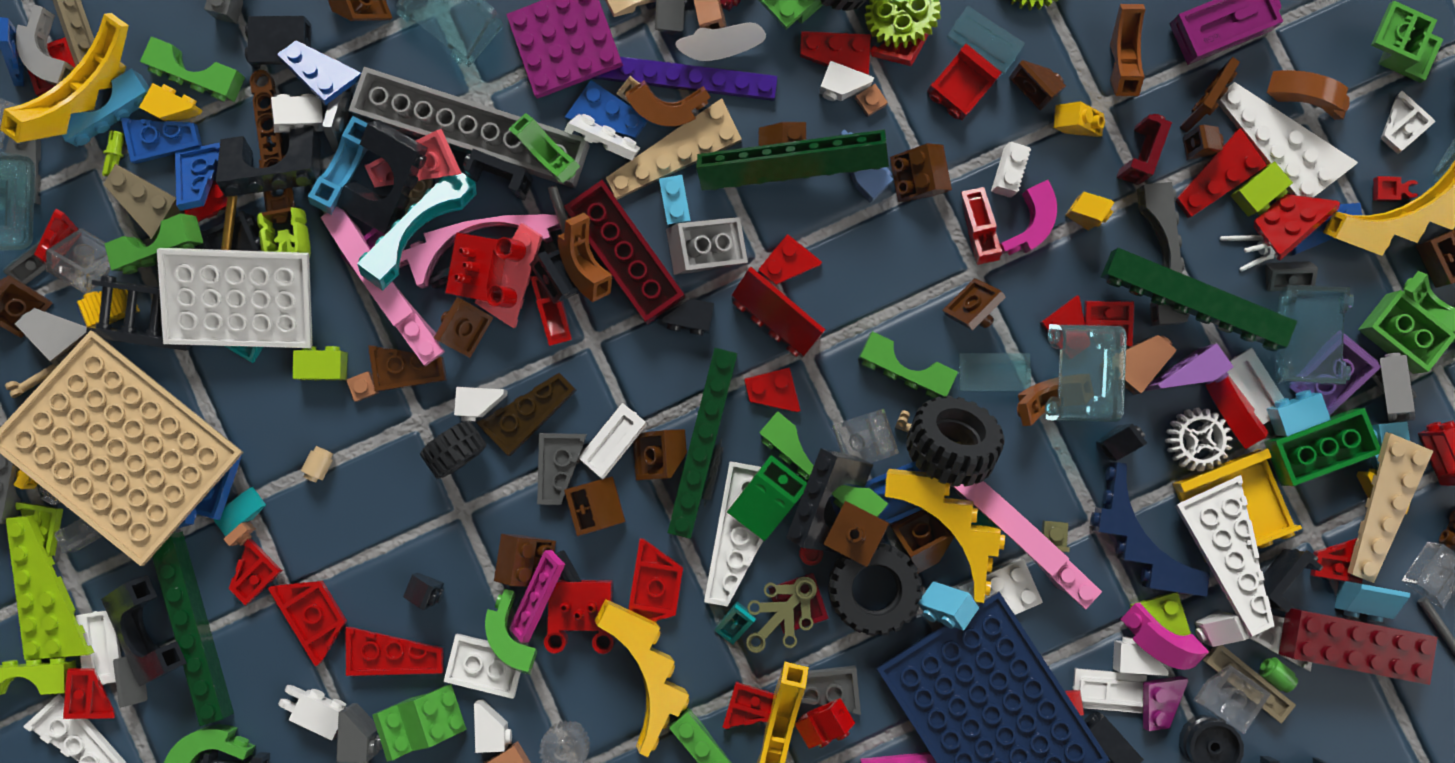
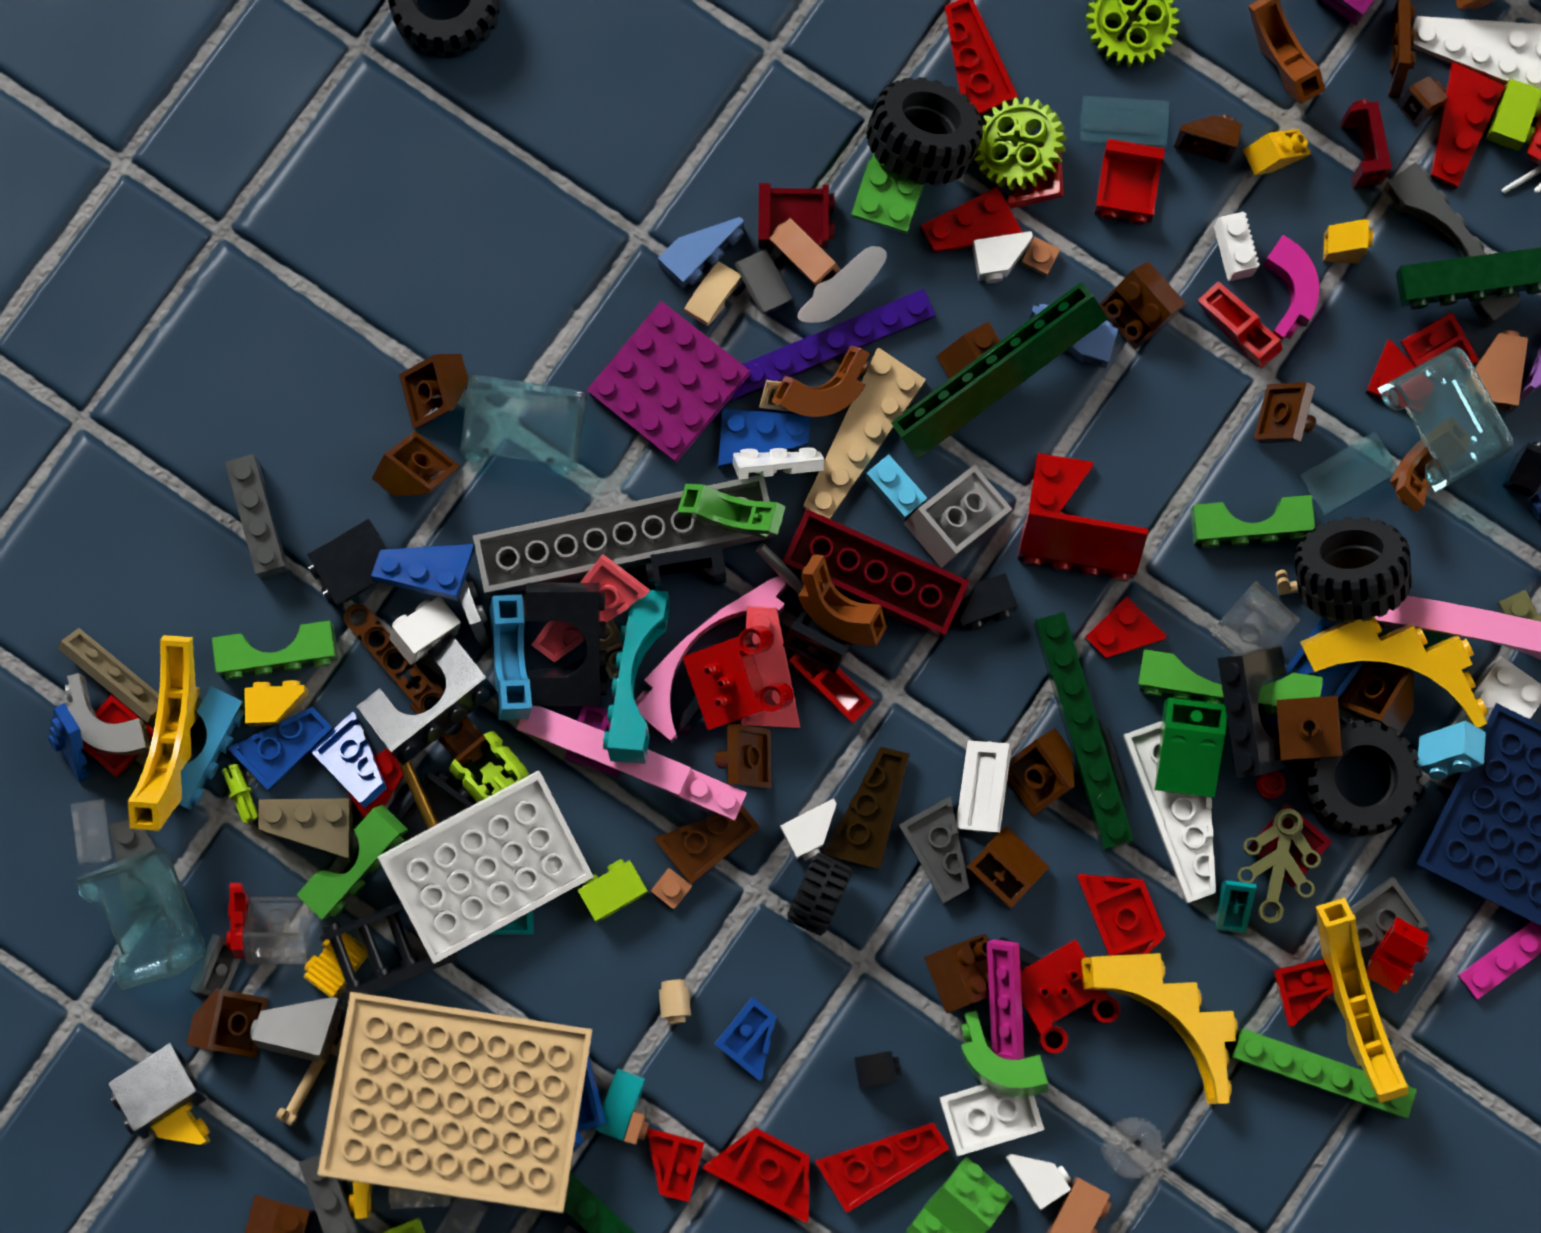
camera: 30 degrees left, 5 degrees down
none -> blue wing [714,997,777,1081]

